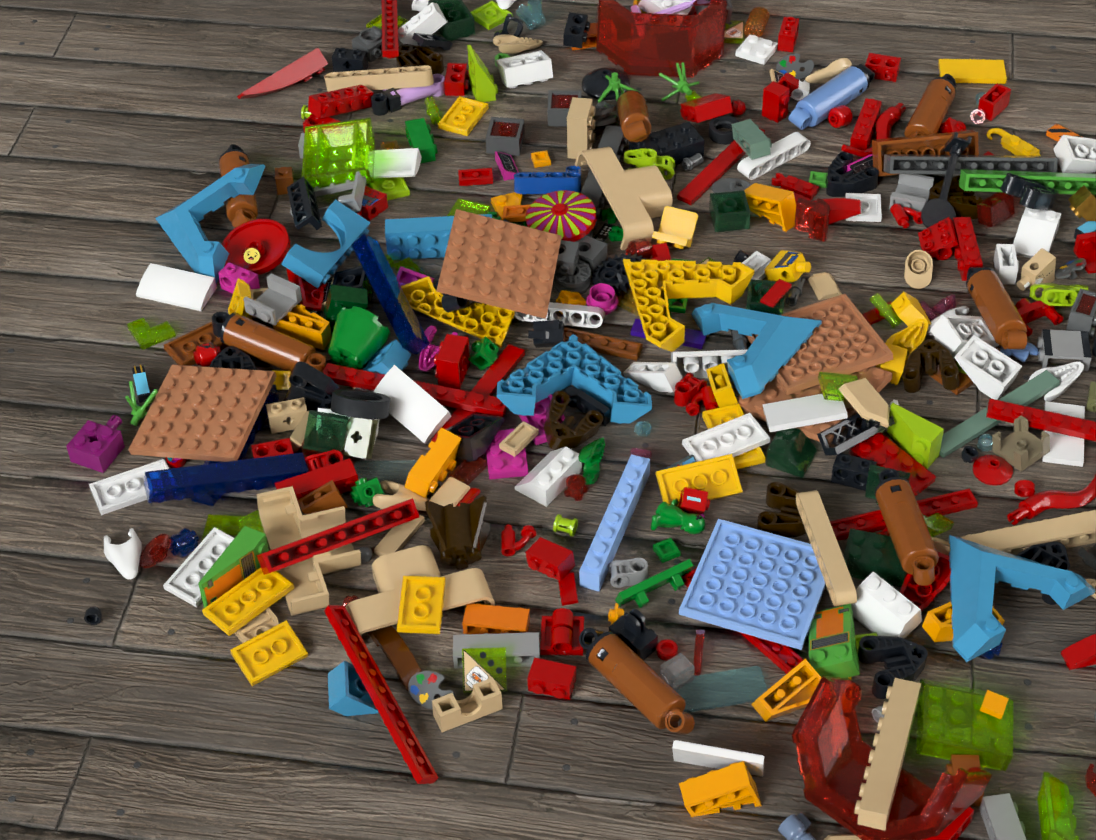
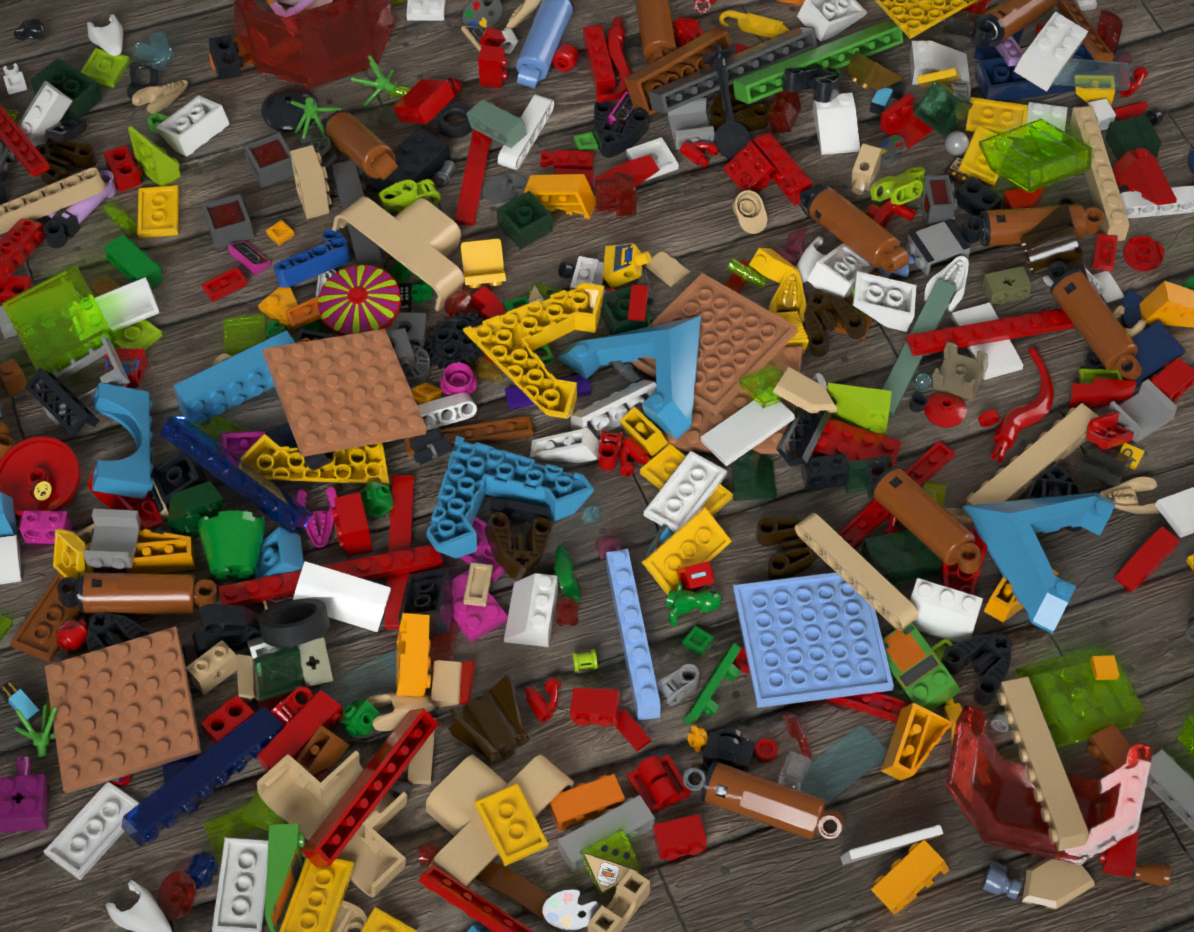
camera: 30 degrees left, 10 degrees up
yellow tile [271,370,291,390] -> none
white brick [993,244,1019,285] -> none

